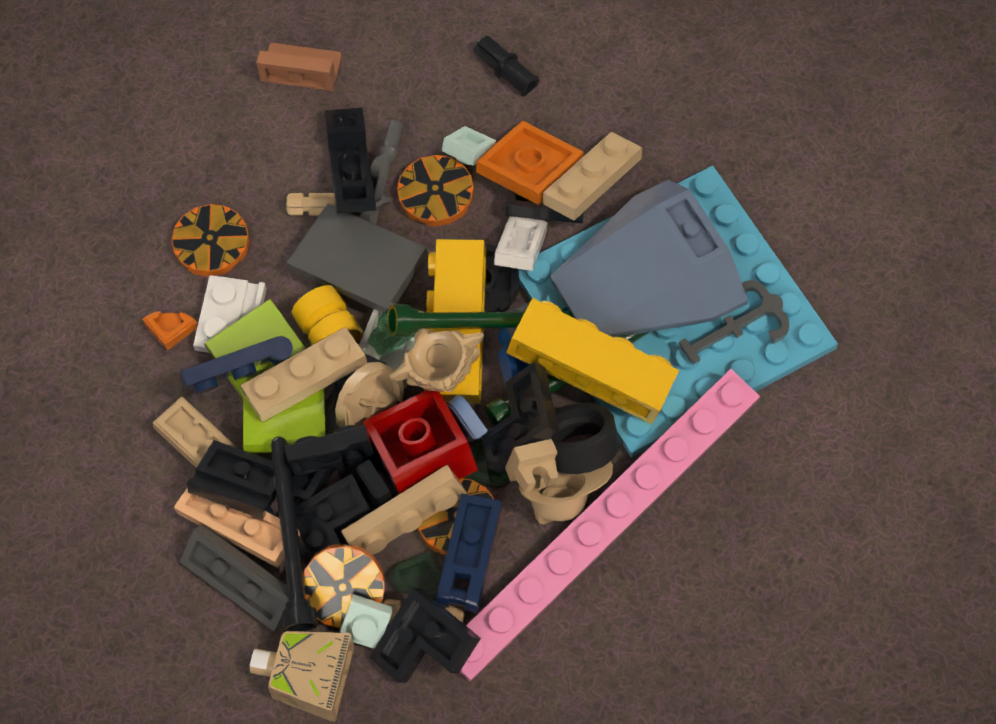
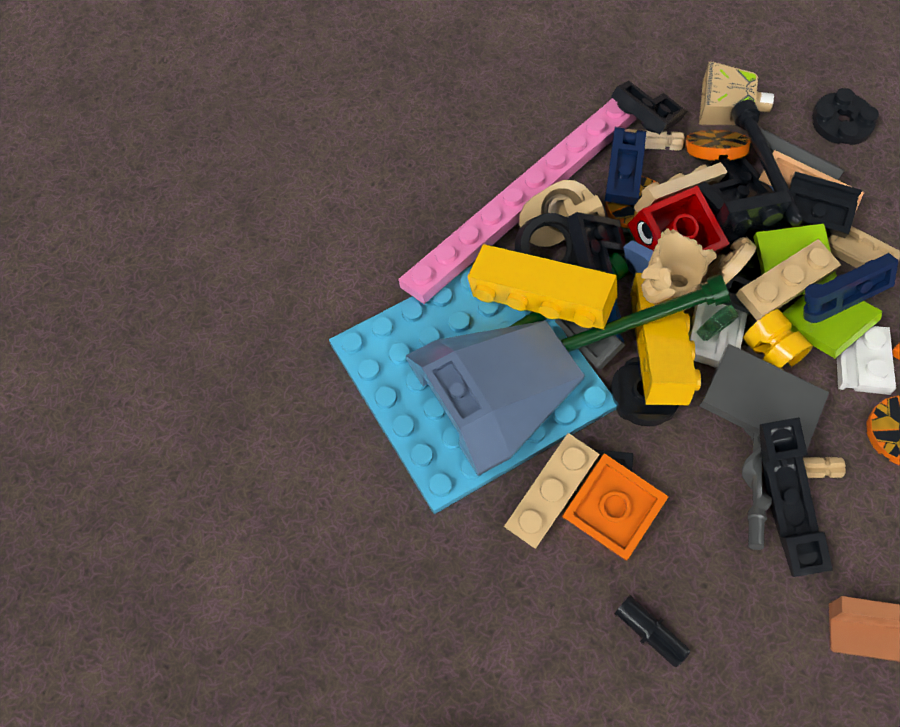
camera: 175 degrees right, 0 degrees up
light aqua plate [339,594,392,649] -> none
clear green tile [391,551,441,601] -> none
tile [397,155,474,227] -> none
light aqua plate [442,126,496,166] -> none
white plate [494,216,547,271] -> none
dark grey piece [679,280,790,364] -> none
none -> black plate [812,88,879,145]

